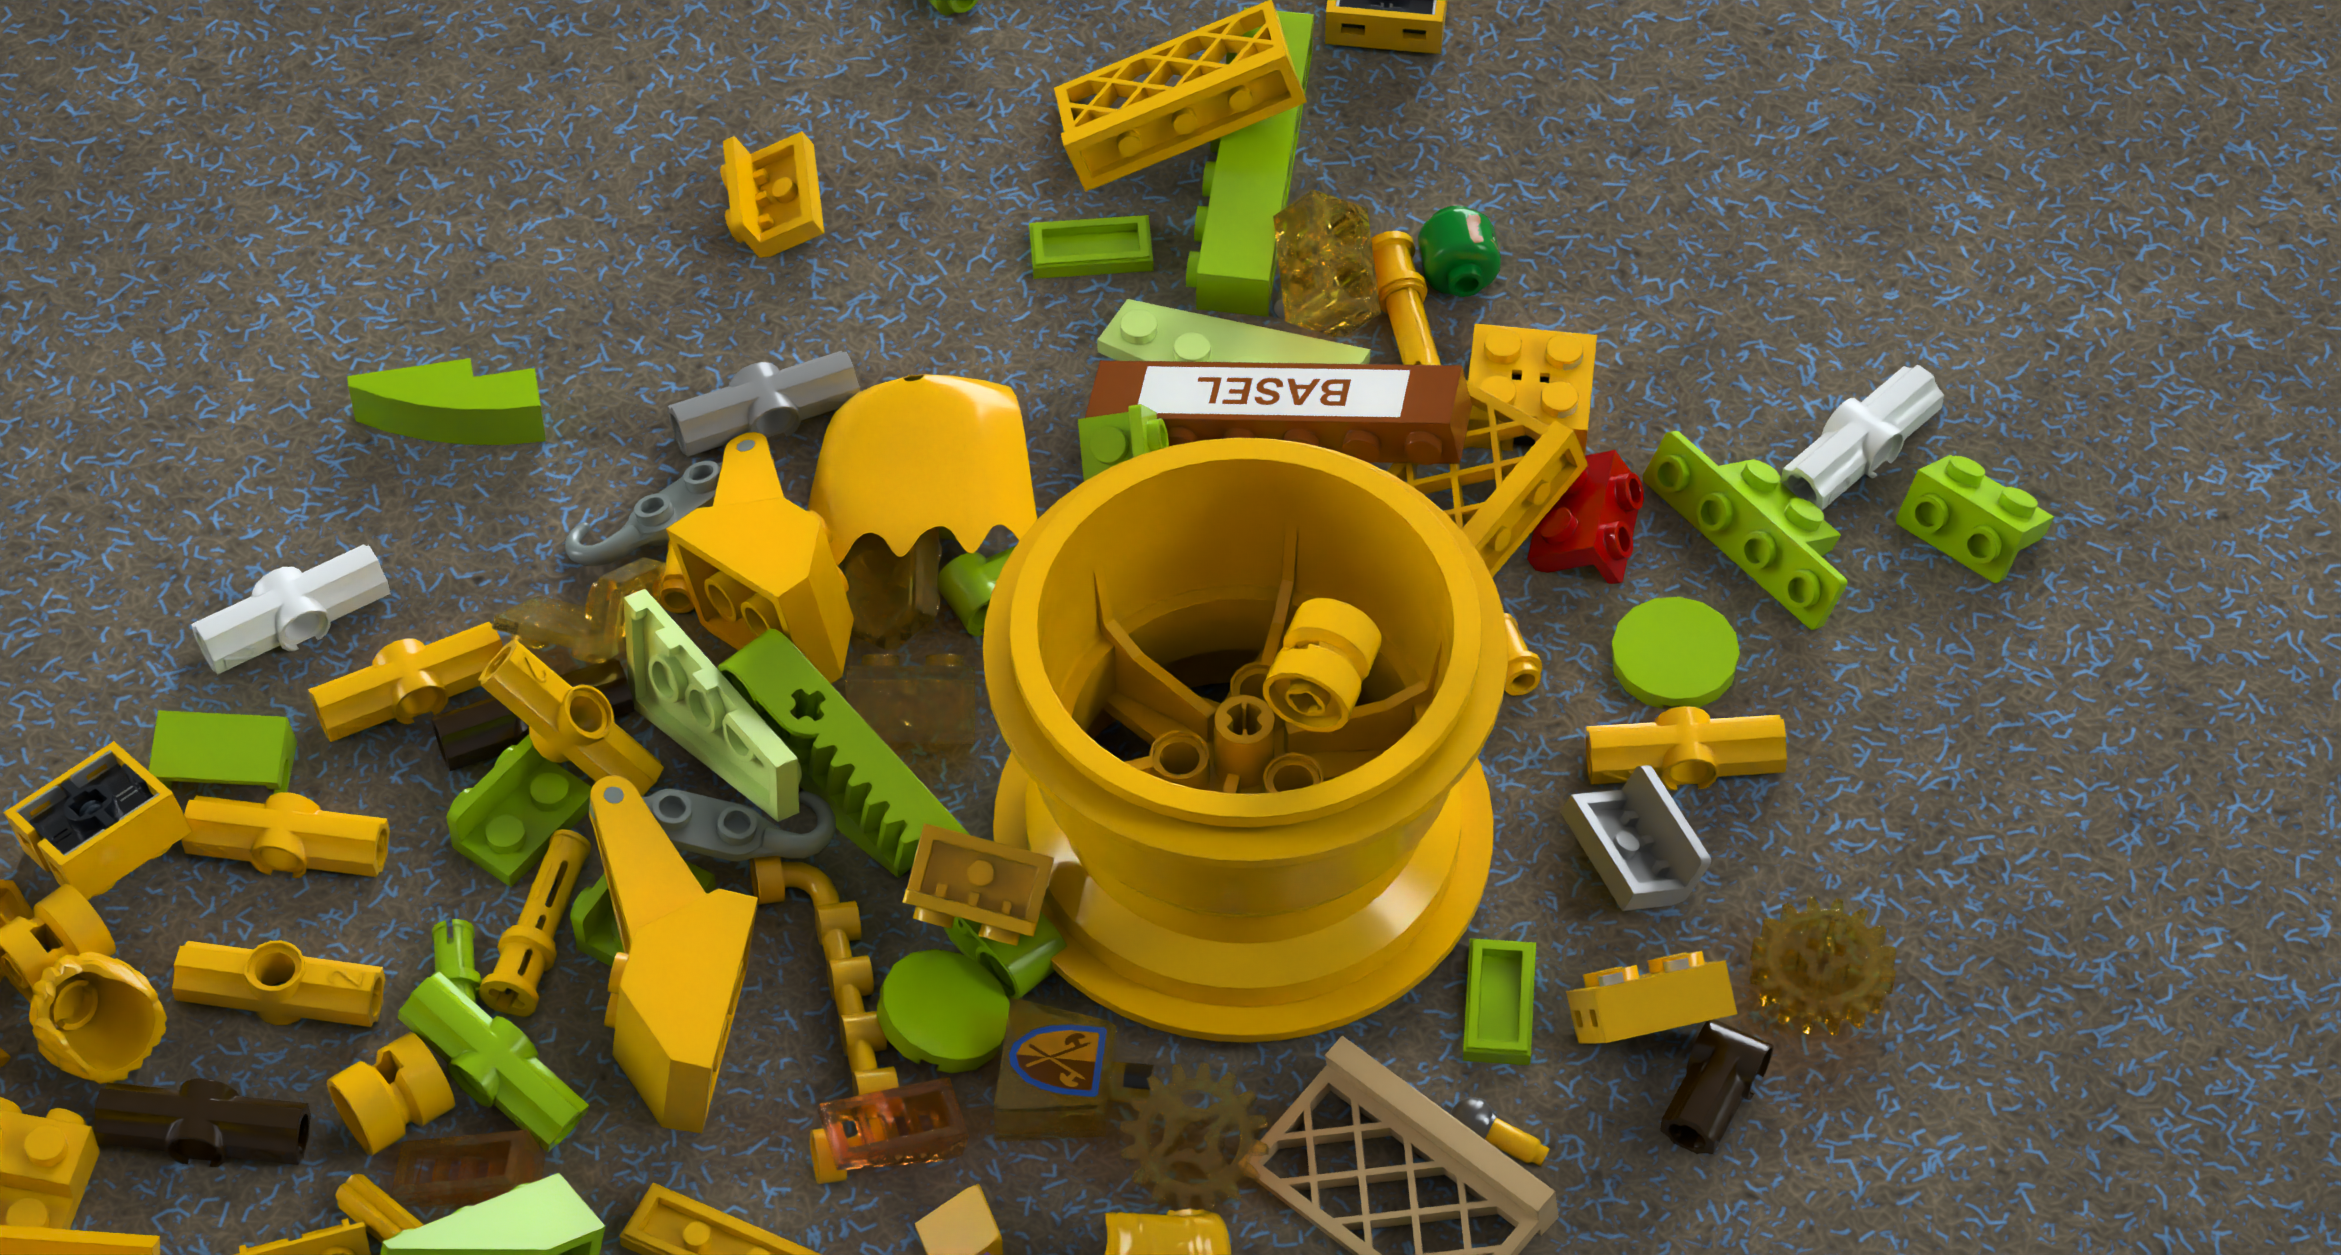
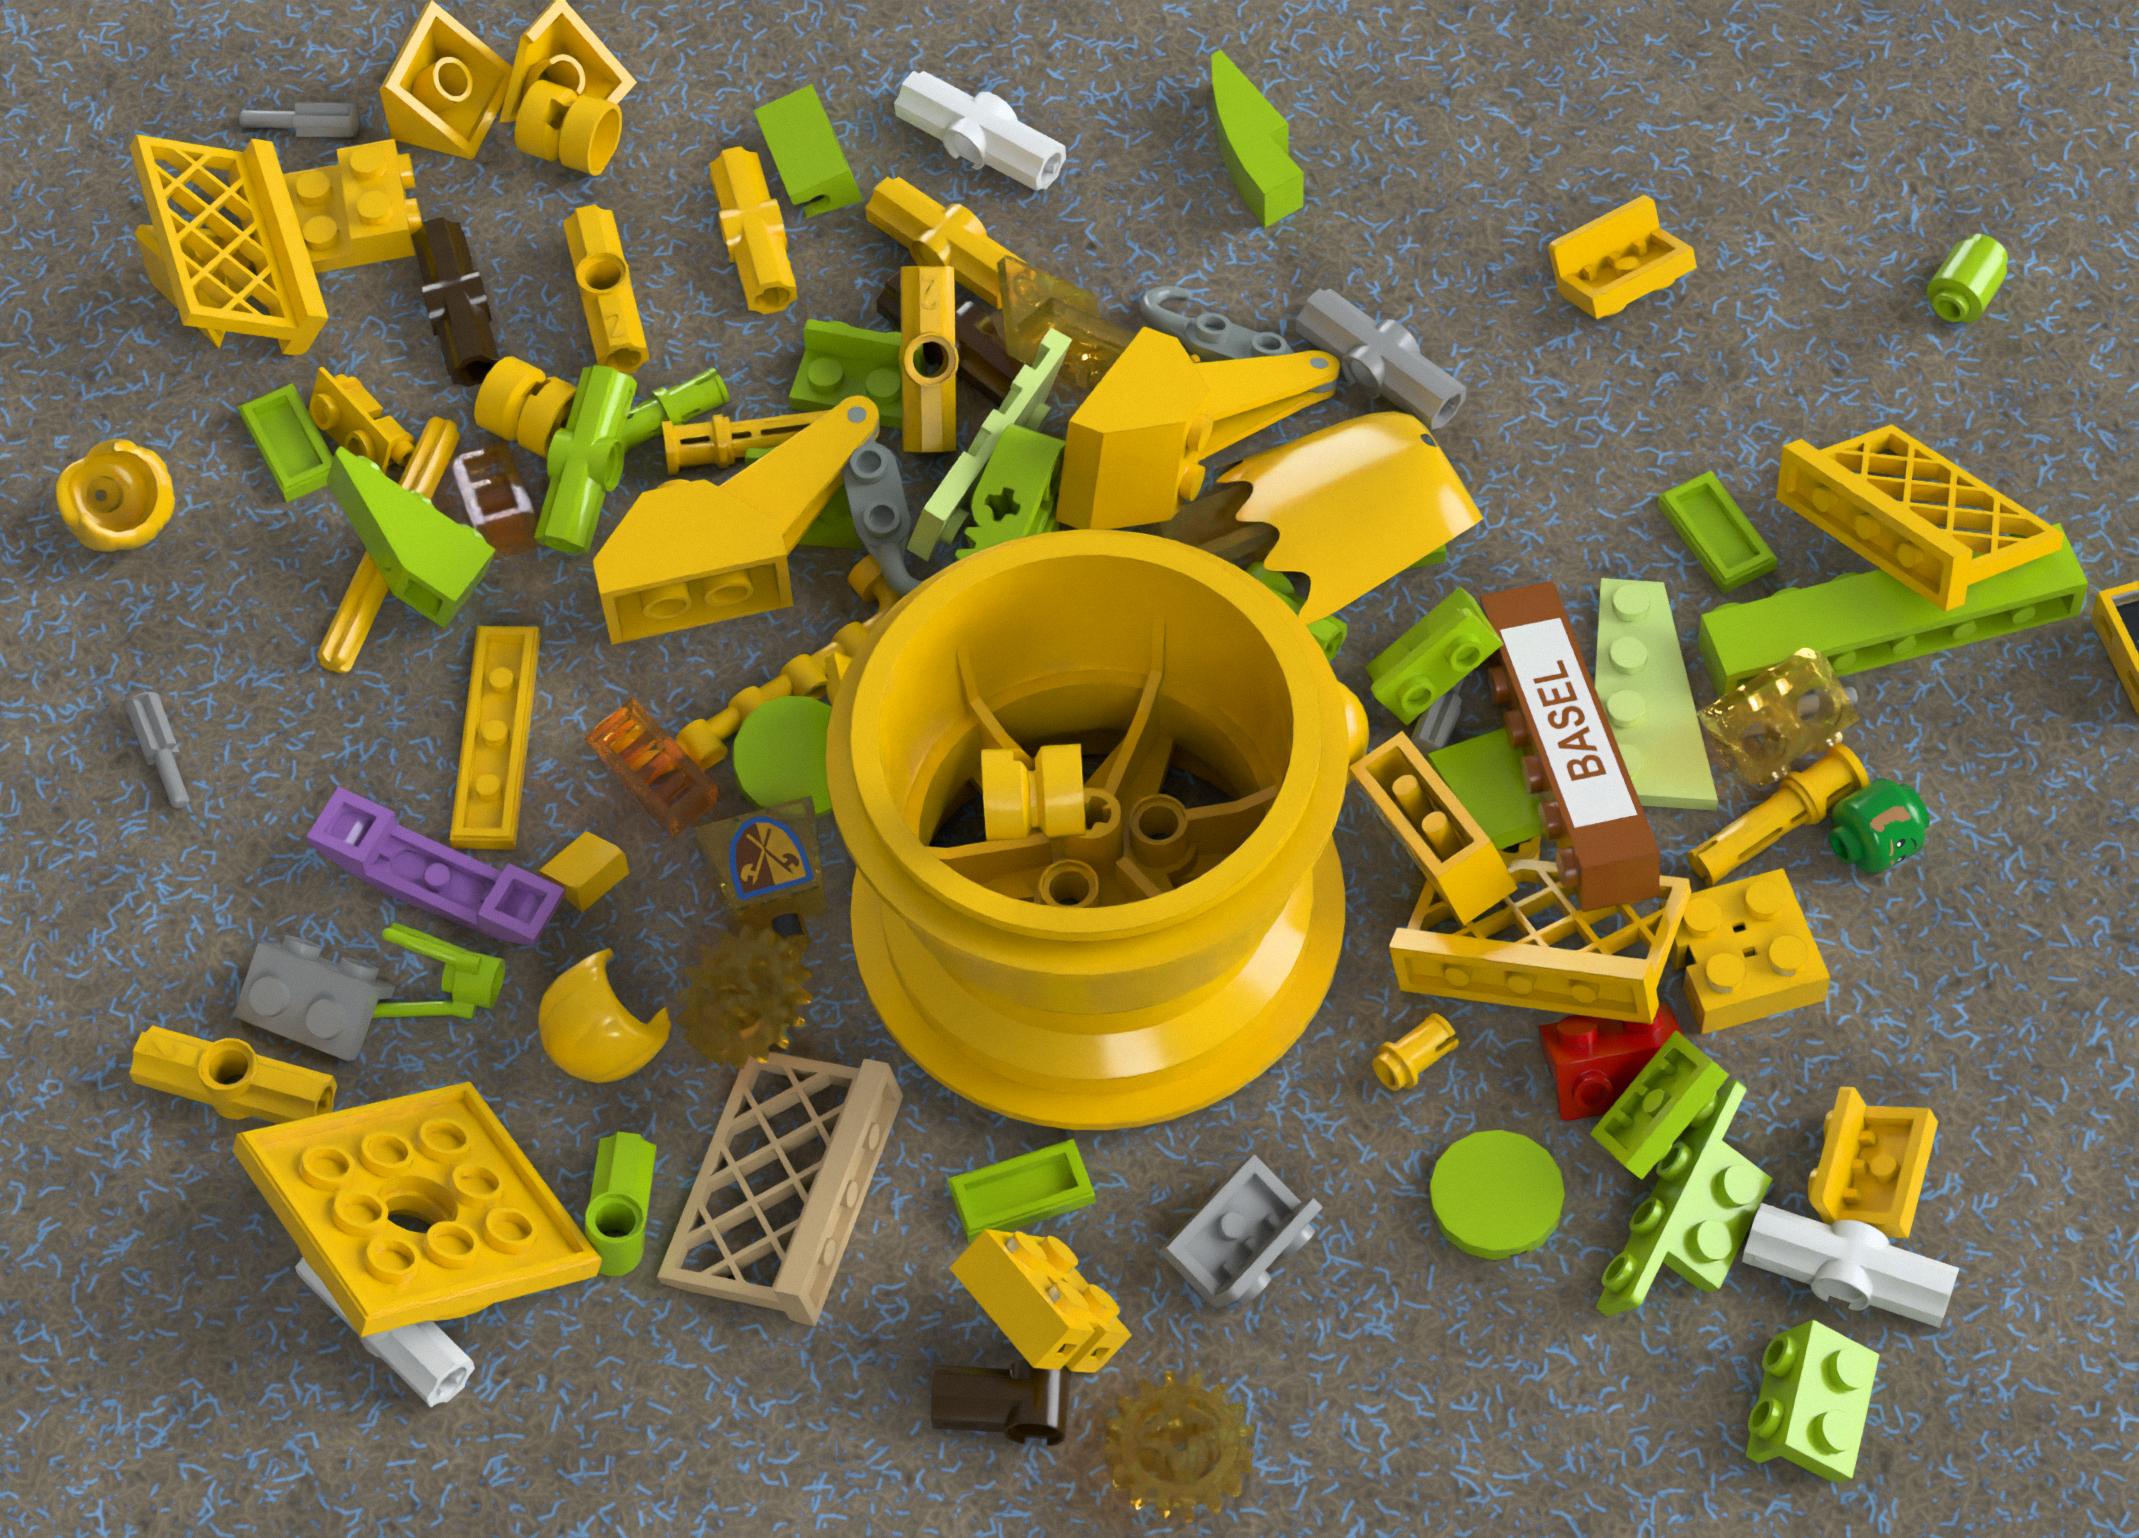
camera: 70 degrees right, 5 degrees up
piece [3,741,192,901] -> none
yellow hair [29,951,167,1084] -> none
piece [1450,1096,1550,1167] -> none
yellow piece [1585,706,1787,791] -> none
none -> lime bracket [1589,1030,1729,1180]
none -> yellow bracket [1808,1087,1938,1239]

